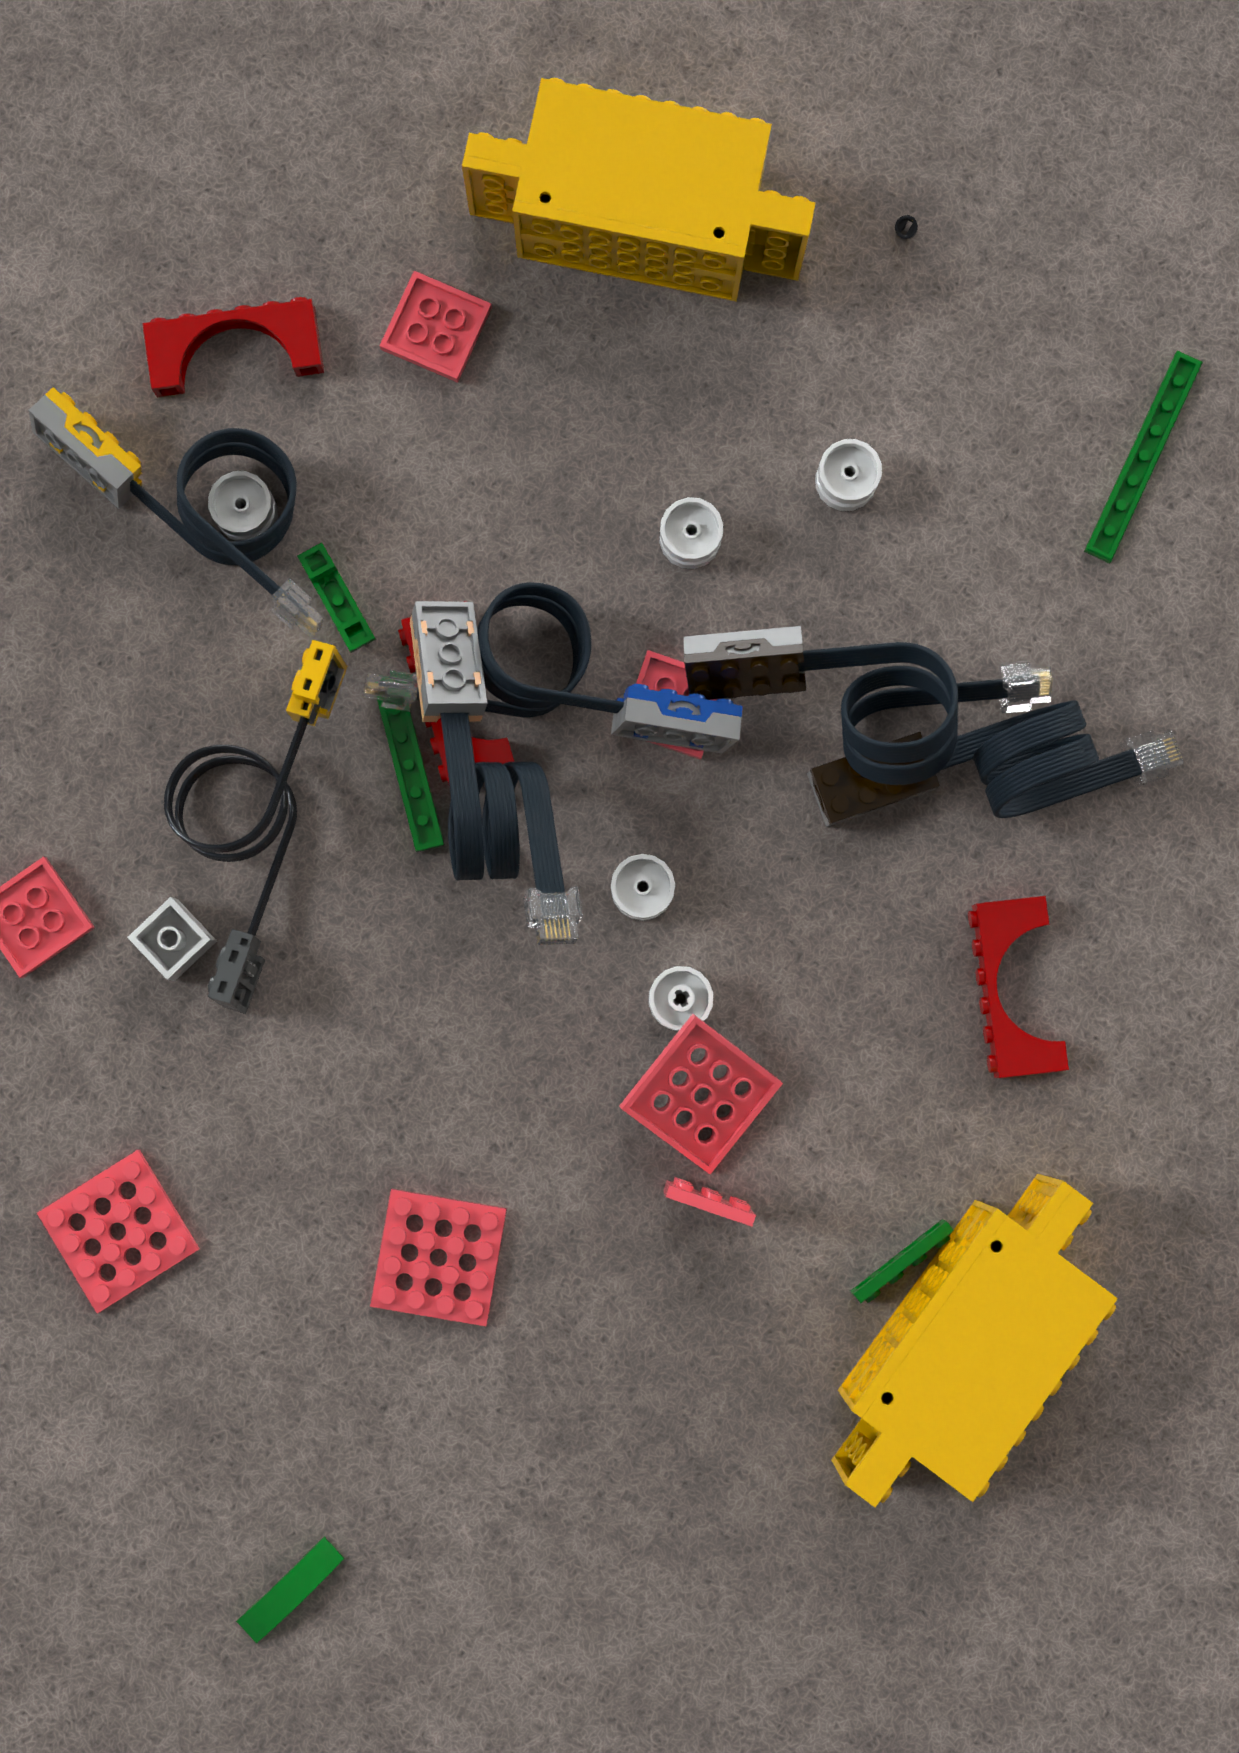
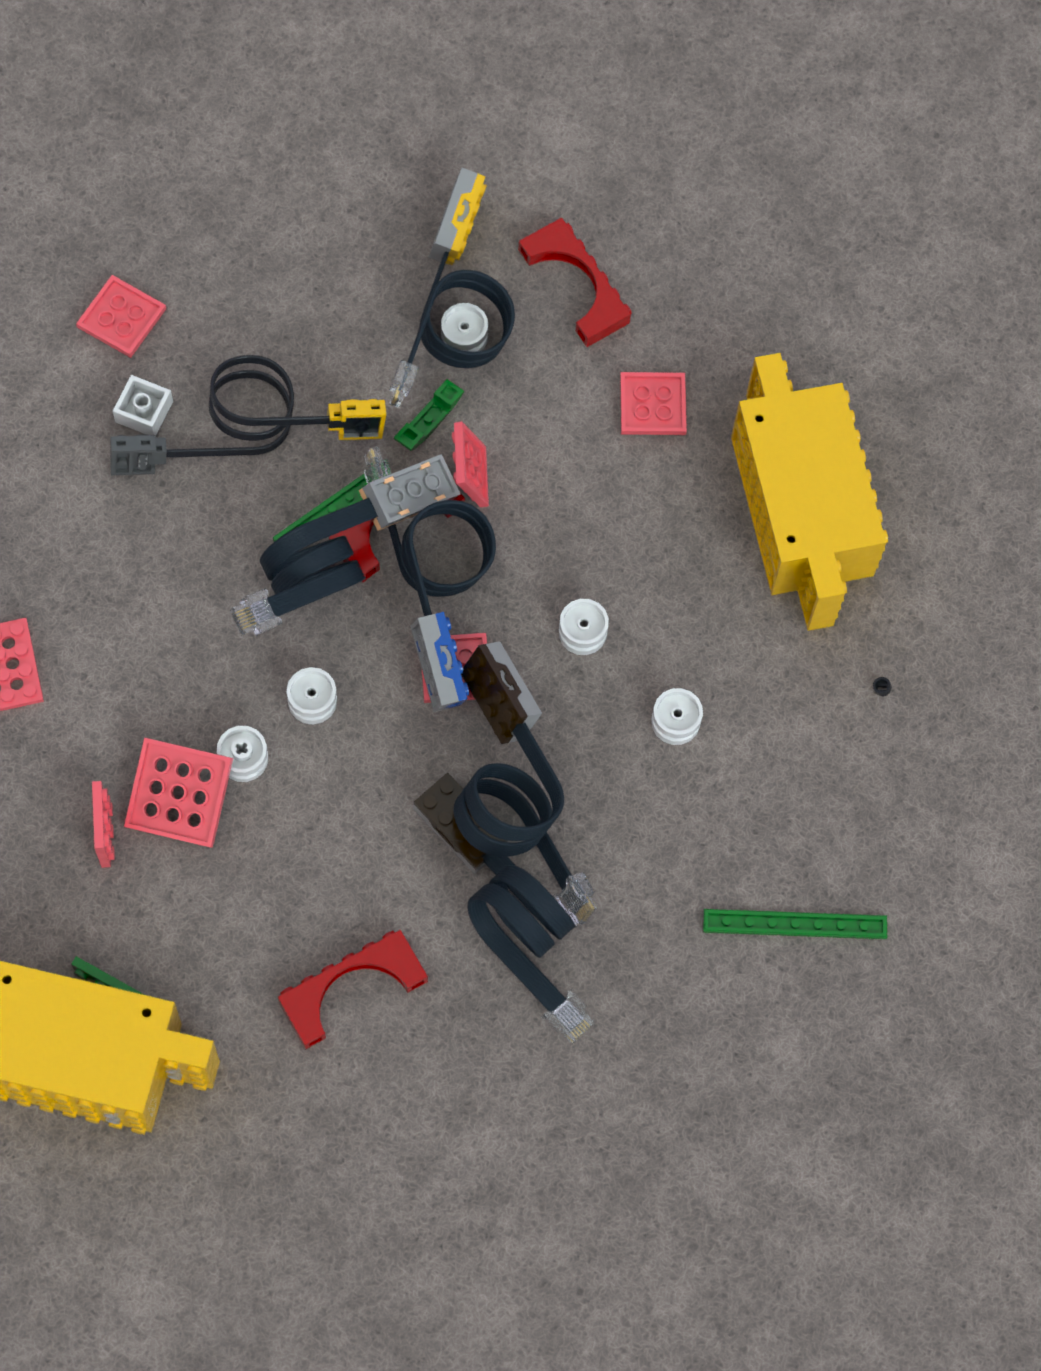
camera: 65 degrees right, 15 degrees down
none -> coral plate [452,421,489,507]

